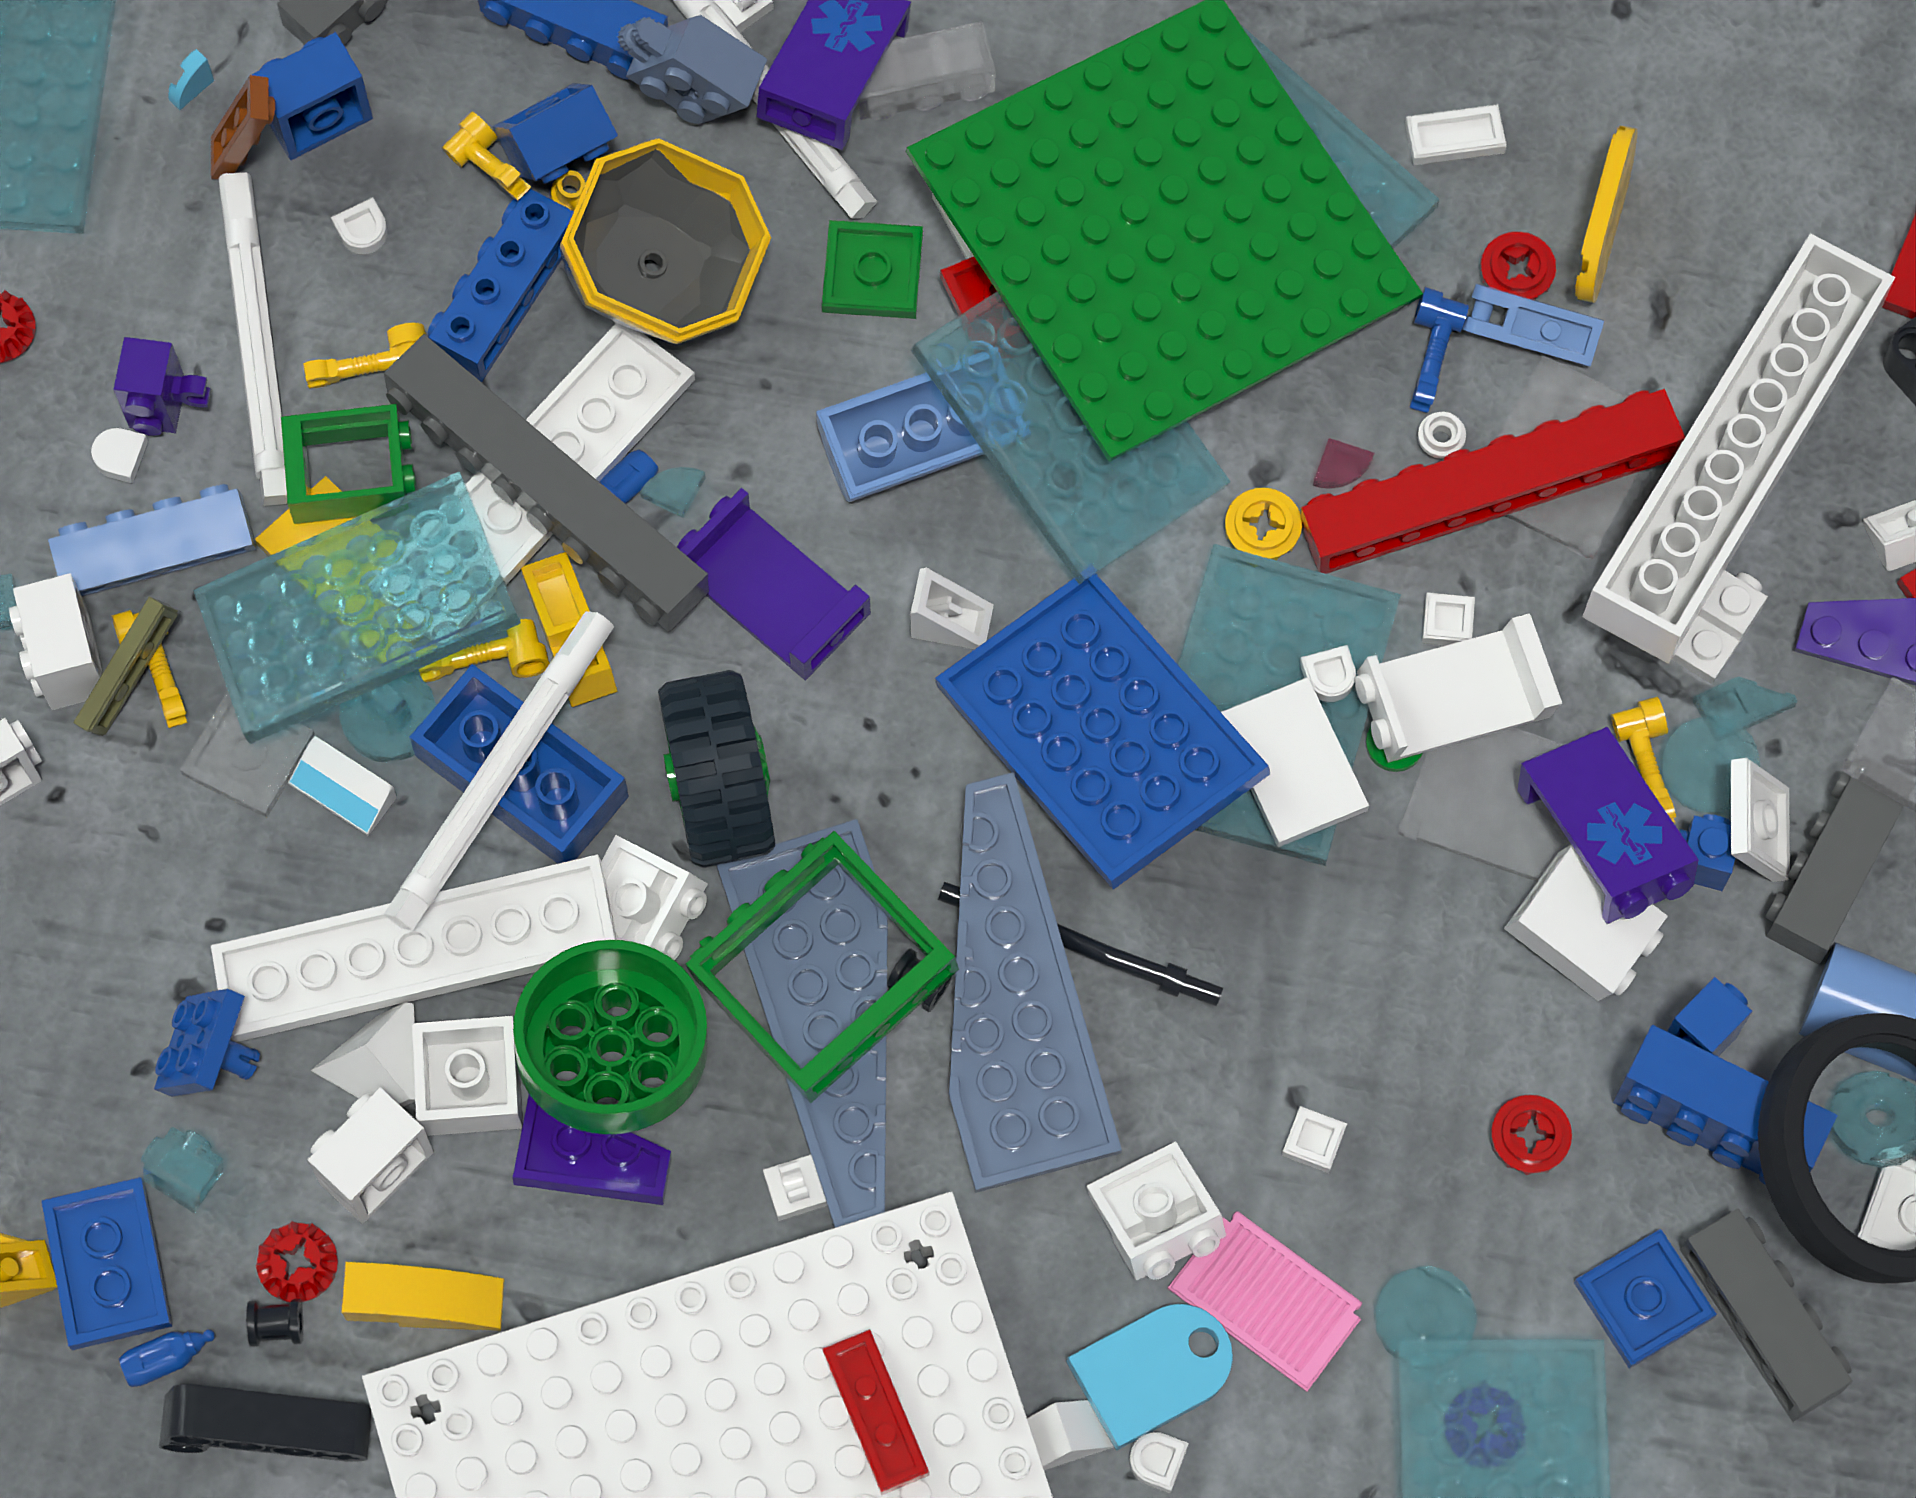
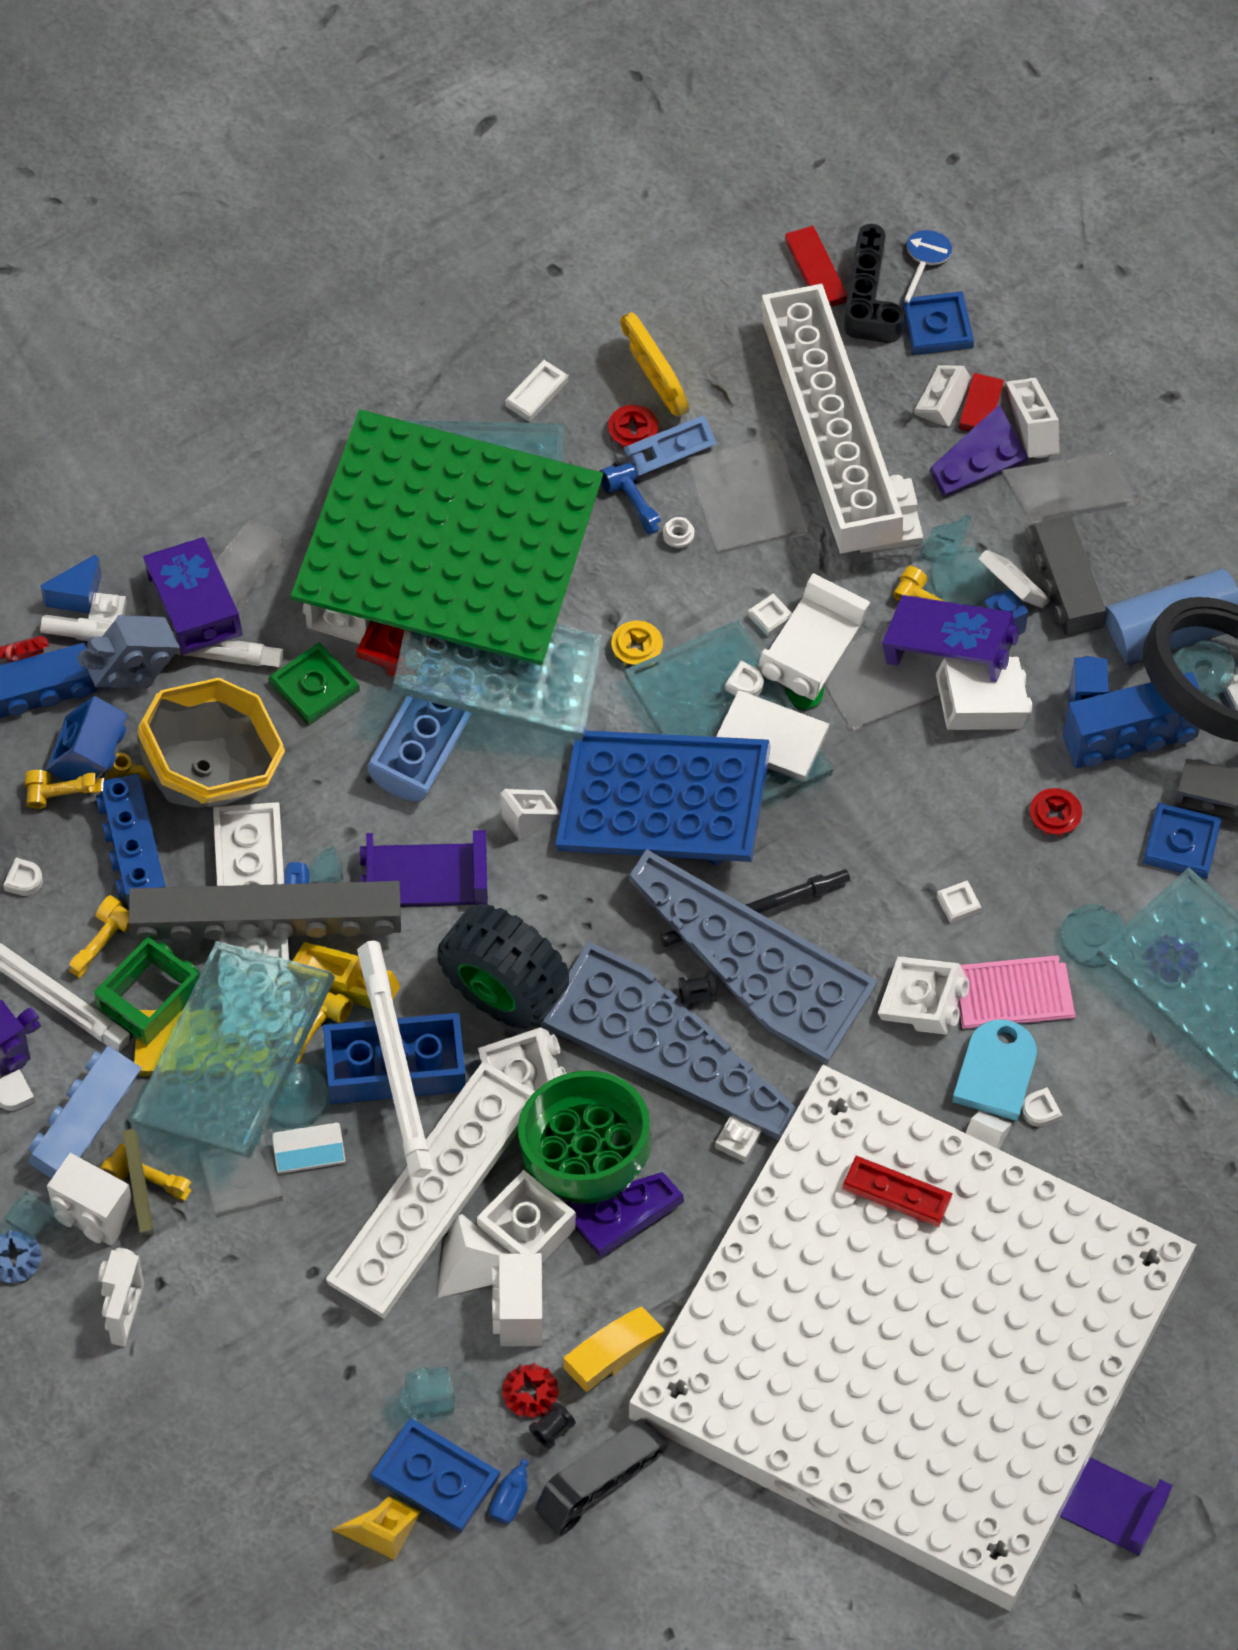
camera: 45 degrees left, 10 degrees down
blue plate [154,988,260,1097] -> none
green window [685,831,959,1103] -> none
red brick [1301,389,1685,576] -> none
clear pink tile [1313,438,1374,488] -> none

